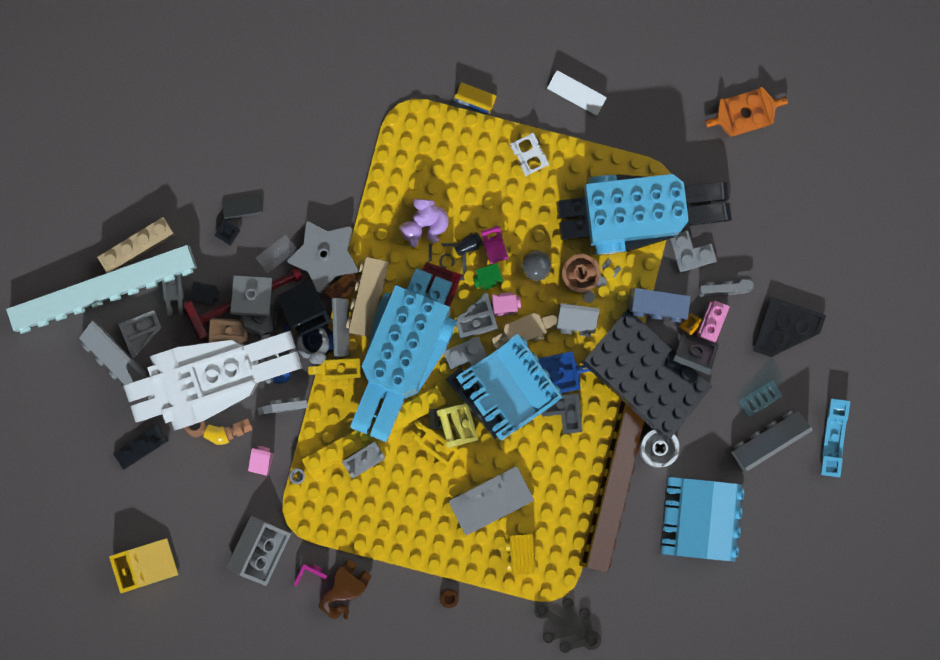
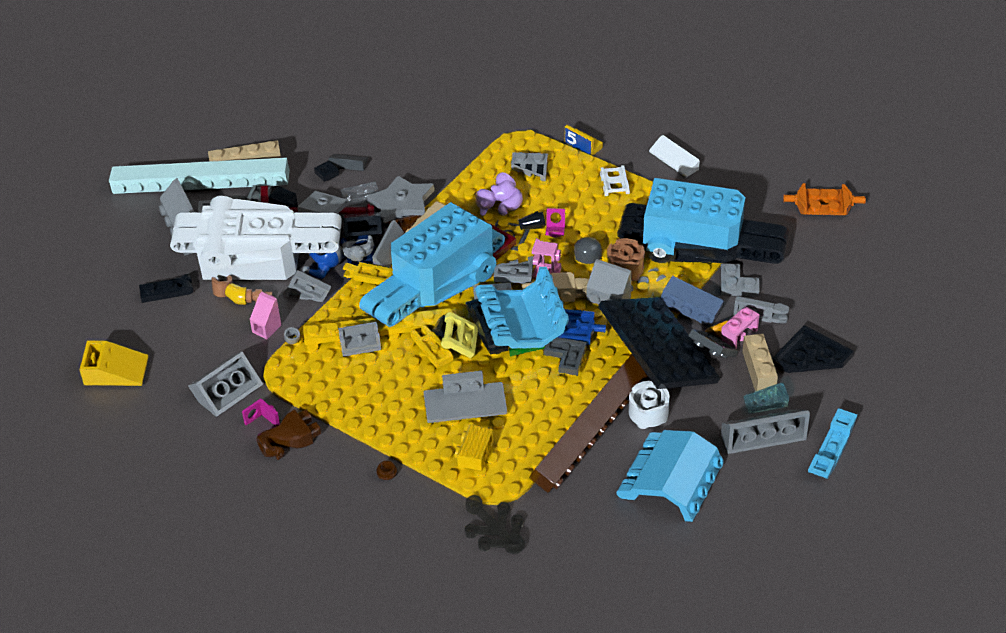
camera: 25 degrees right, 40 degrees down
green window [473,263,503,290] -> none
none -> light grey wing [511,152,548,181]
none -> tan brick [743,334,778,395]

